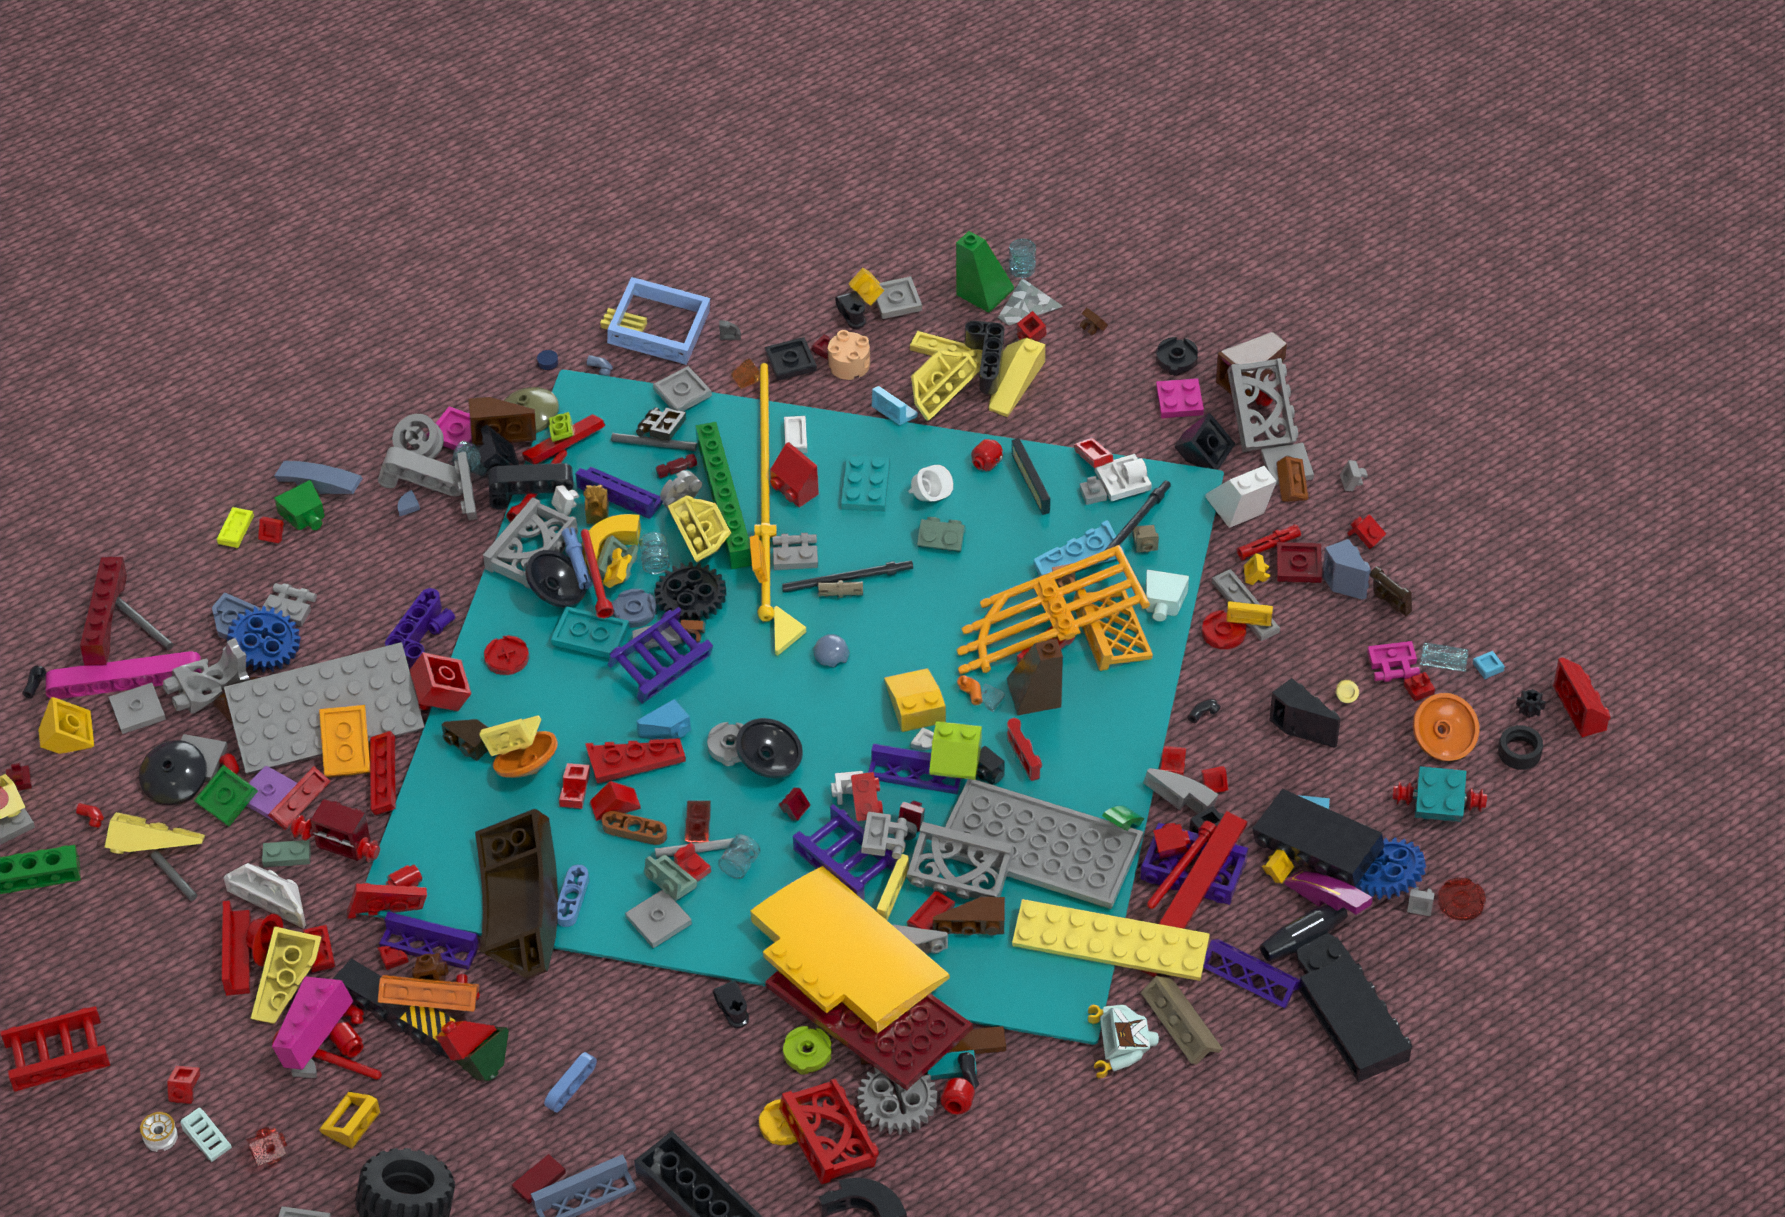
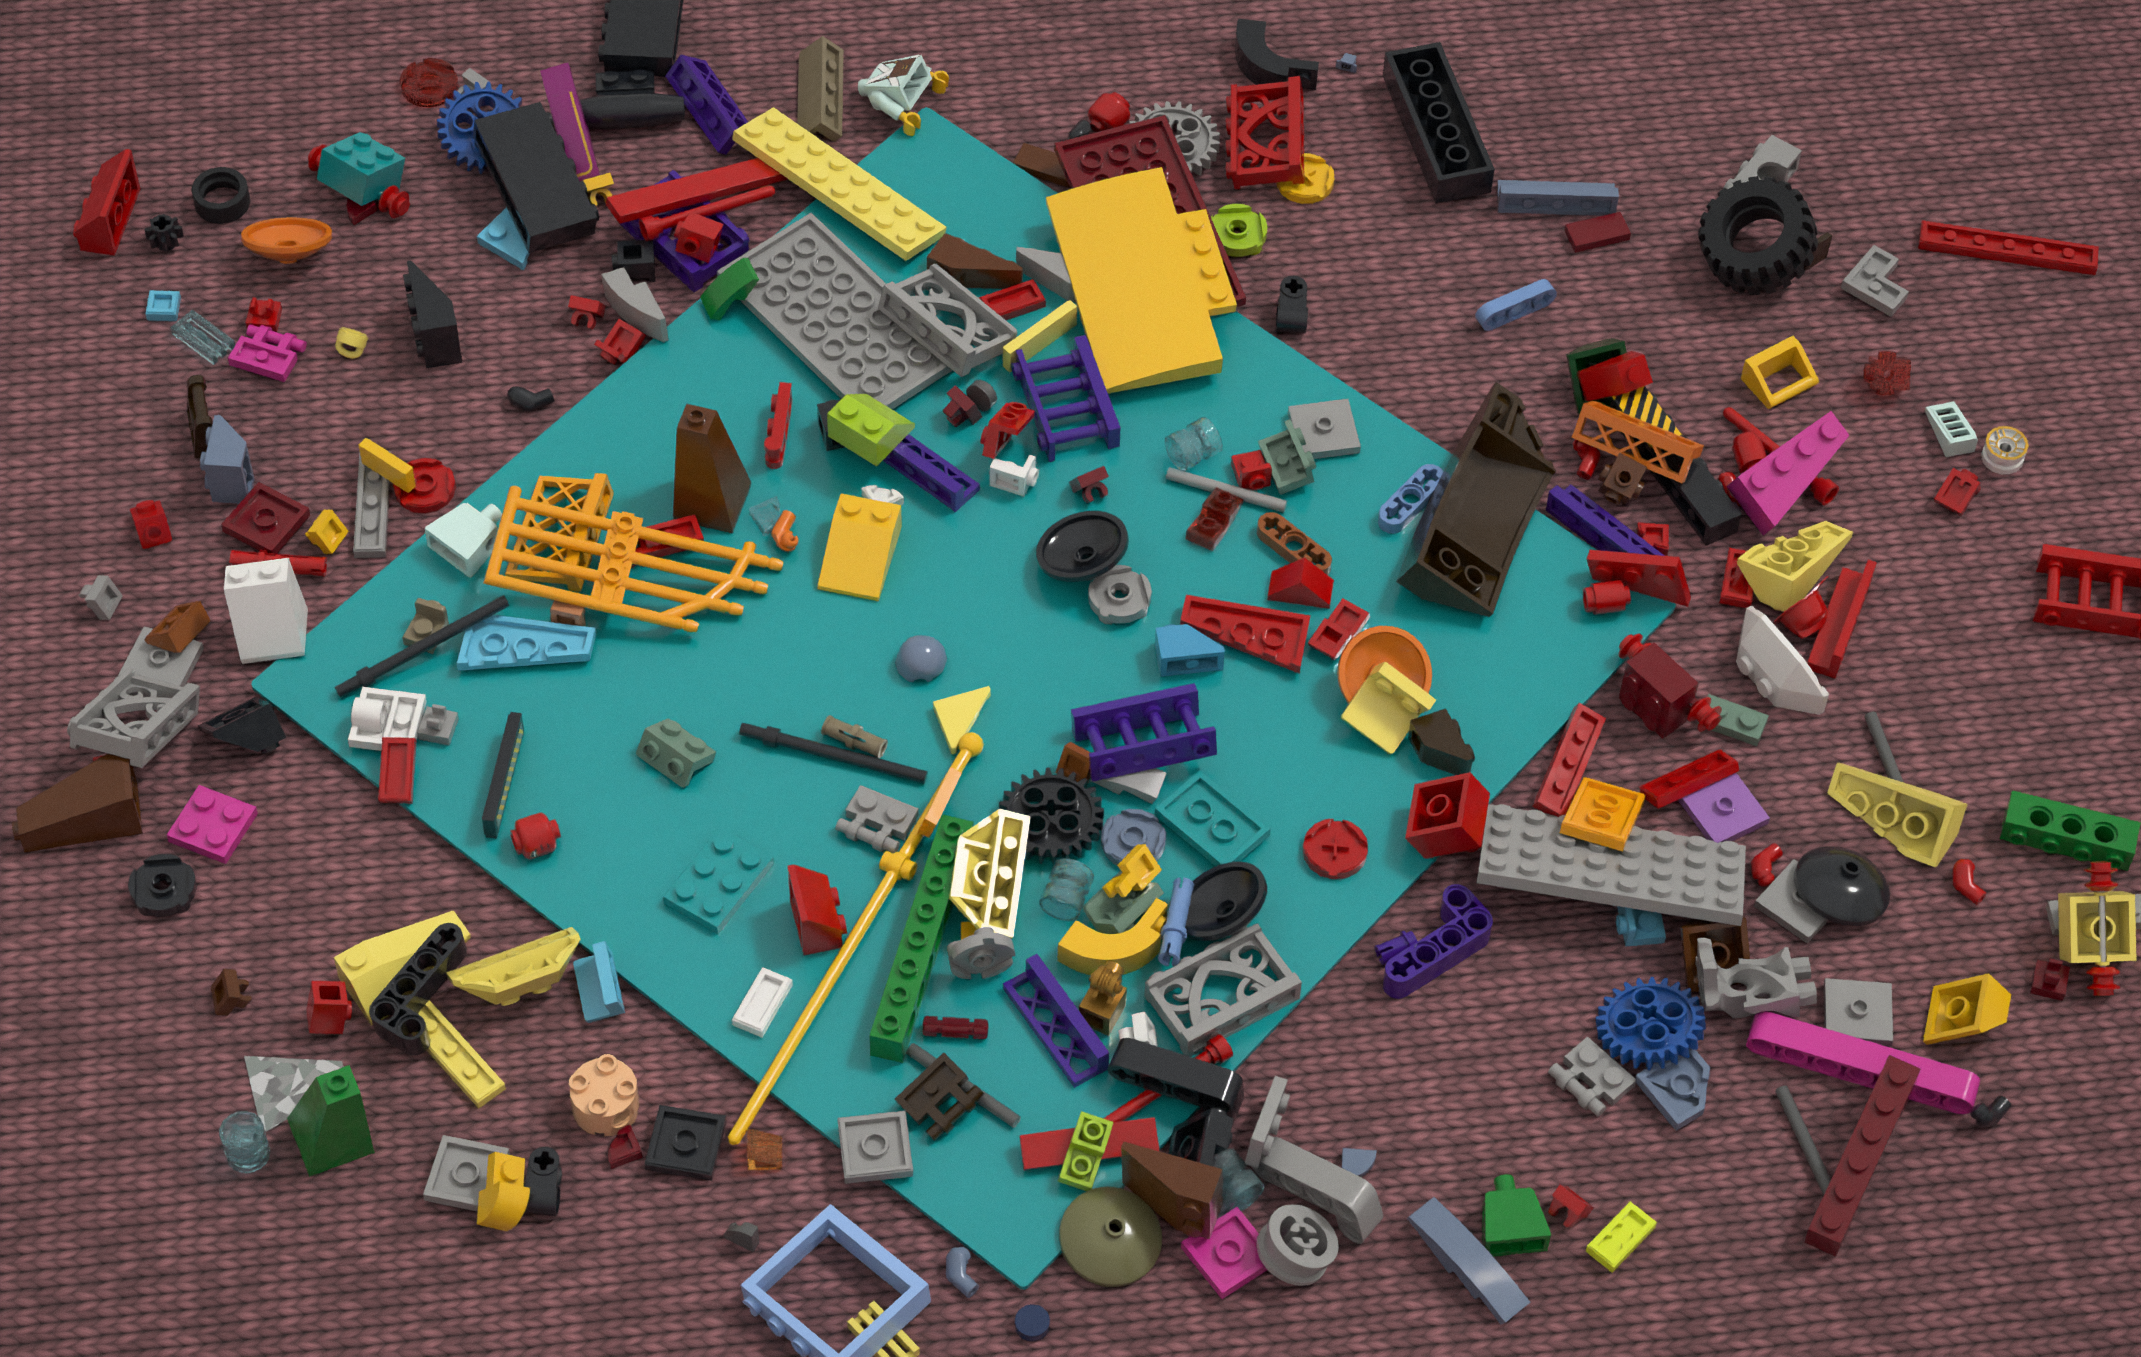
camera: 155 degrees left, 5 degrees up
green tile [194,765,258,827] -> none
red piece [581,529,614,618] -> none
light grey plate [861,812,908,859] -> none
white piece [908,465,953,501] -> none

